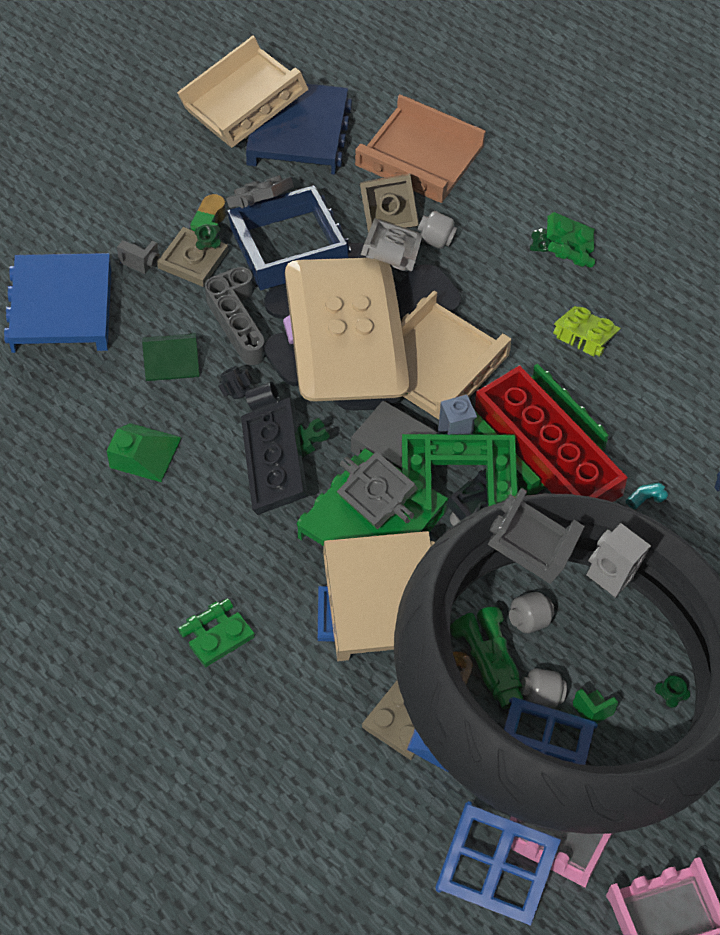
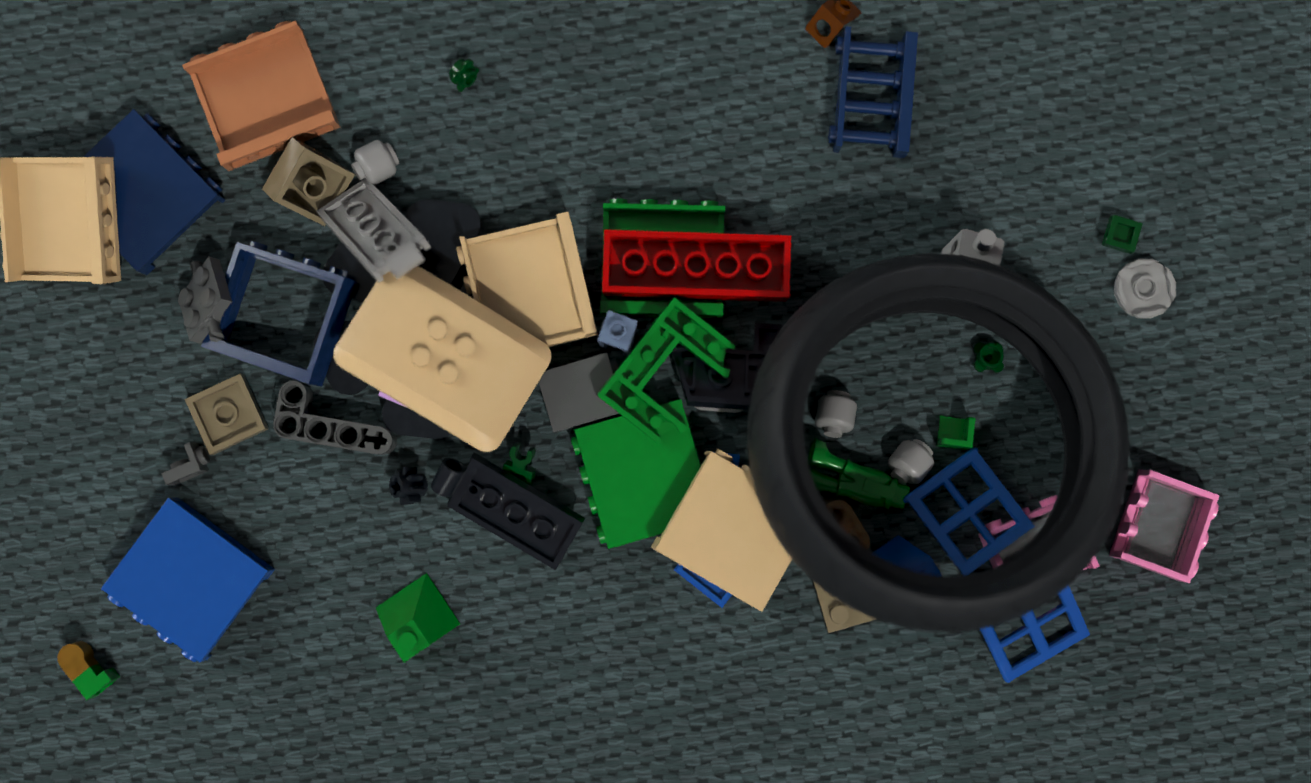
camera: 50 degrees left, 30 degrees up
dark green slope [142,333,199,381] -> none
green plate [178,598,255,668] -> none
pearl gold leg [190,194,226,238] -> none
dark green plate [195,224,221,250] -> none
dark grey plate [337,451,418,529] -> none
dark grey panel [488,488,584,584] -> none
green plate [547,212,595,268] -> none
lime hinge [553,306,621,357] -> none
light grey brick [586,523,650,598] -> none
teal arm [625,483,668,510] -> none

